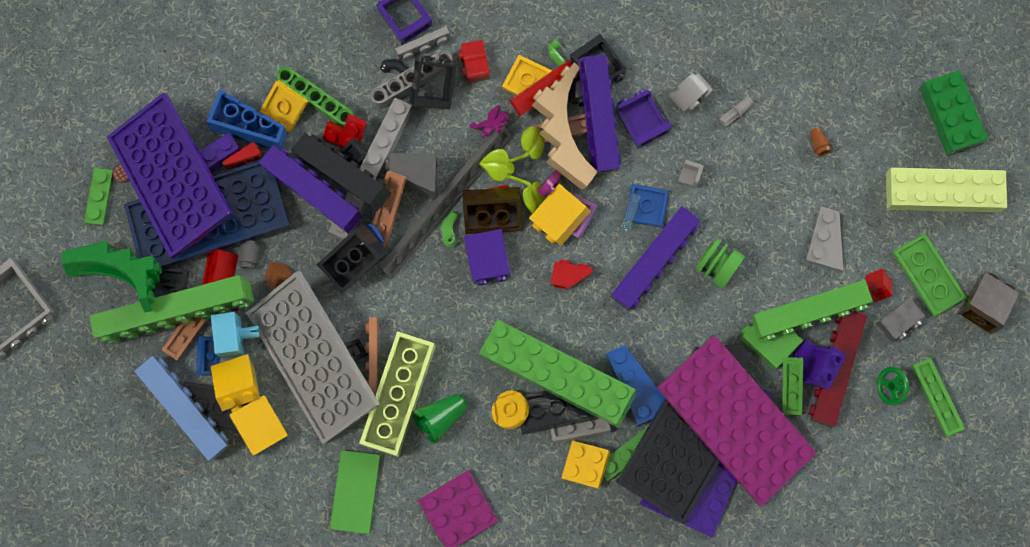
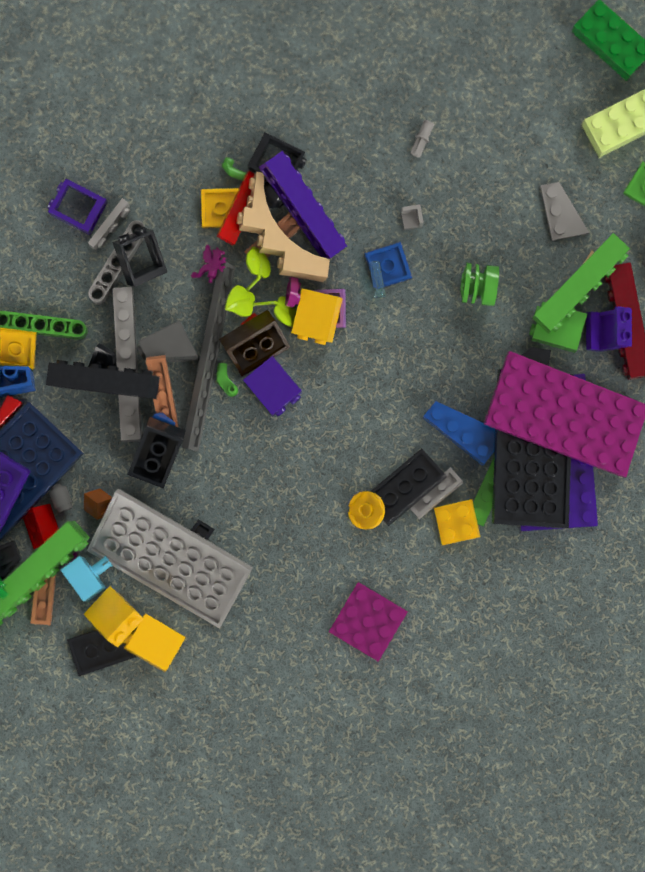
camera: 30 degrees left, 5 degrees up
medium blue brick [134,356,231,461] -> none
blue slope [196,336,219,376] -> none
dark purple brick [259,145,363,234] -> none
red plate [322,114,367,148] -> none
bright green tile [330,450,380,534] -> none
yellowish green brick [359,332,436,457] -> none
nougat plate [366,317,379,396] -> none
black arm [380,59,409,73] -> none
green cone [412,394,468,444] -> none
red brick [458,40,490,83] -> none
bright green brick [479,320,637,428] -> none
red slope [550,259,593,290] -> none
dark purple brick [610,206,700,311] -> none
dark purple panel [616,89,672,149] -> none
light grey brick [669,70,713,114] -> none
bright green plate [782,357,803,415] -> none
dark orange cone [810,127,832,157] -> none
red panel [865,268,892,303] -> none

